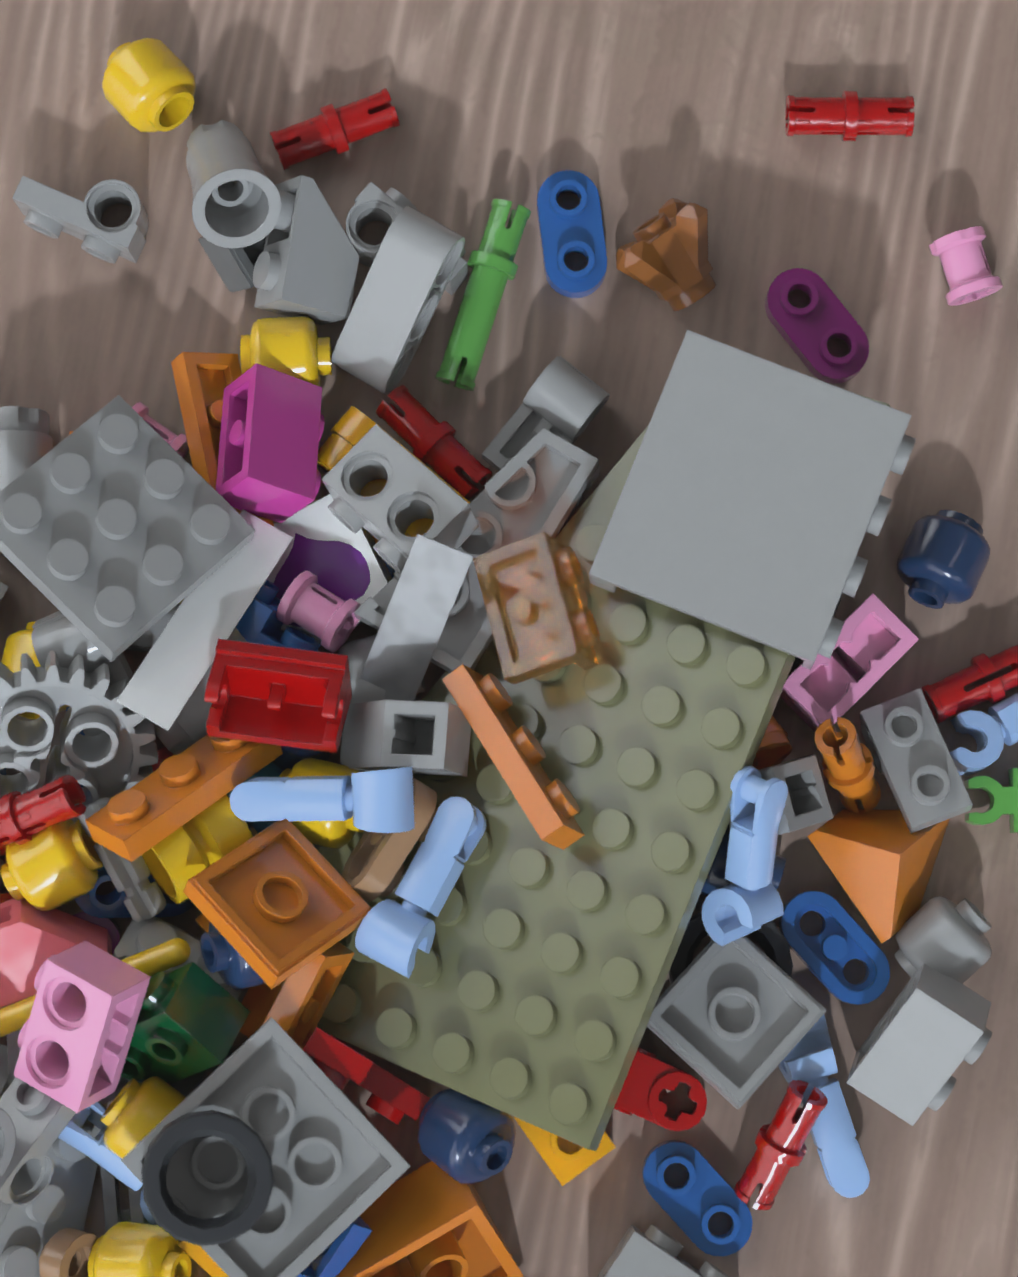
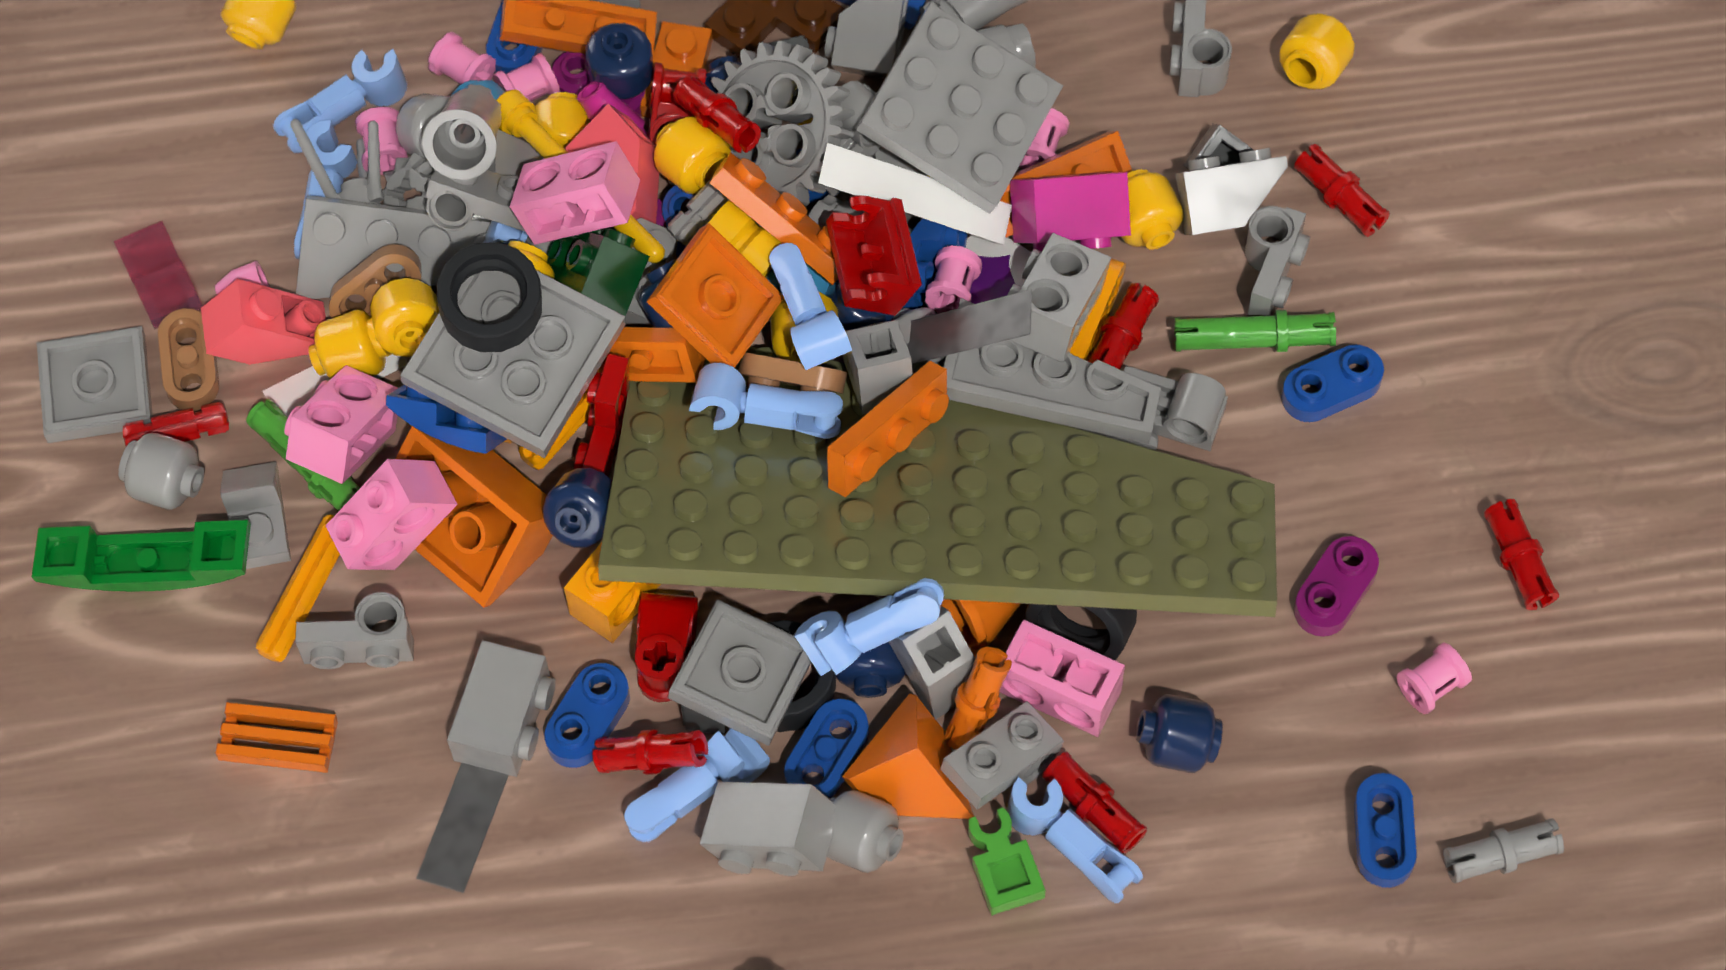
camera: 75 degrees right, 20 degrees down
light grey plant [186,120,282,248] -> none
light grey beam [331,206,465,395] -> none
clear orange bracket [473,531,600,685] -> none
light grey panel [589,330,916,670] -> none
dark orange rock [616,198,716,311] -> none

